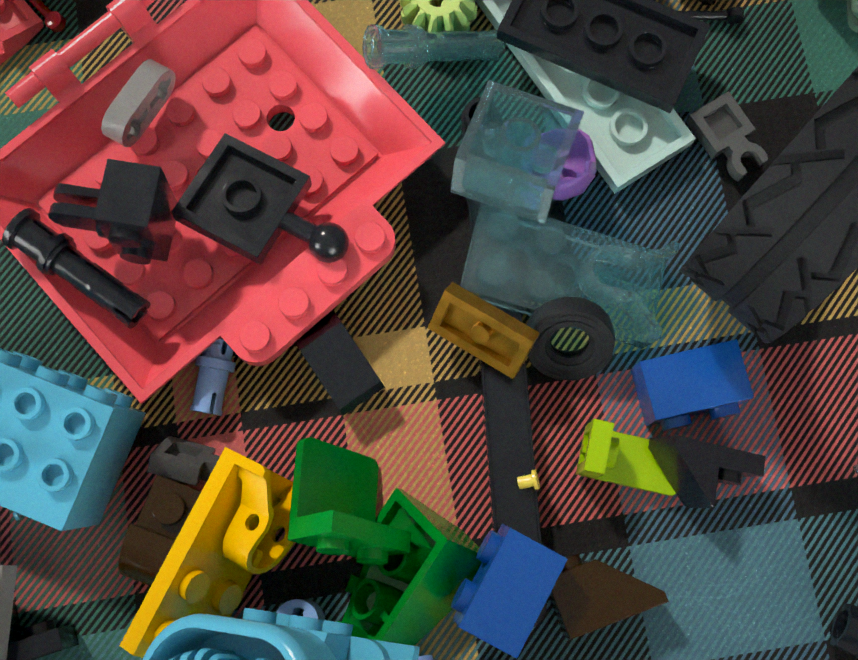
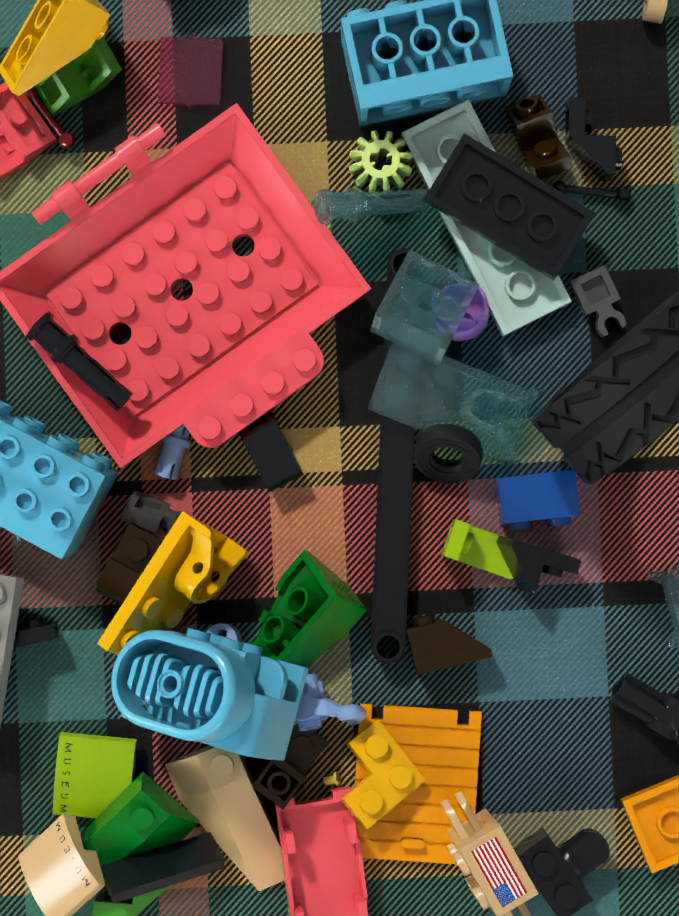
camera: 10 degrees right, 10 degrees up
black brick [48,159,177,265] -> none
light grey beam [101,59,176,147] -> none
black plate [171,133,349,265] -> none
green bracket [288,437,411,565] -> none
pearl gold plate [428,282,540,379] -> none
blue brick [451,524,568,659] -> none
light yellow piece [517,469,540,490] -> none

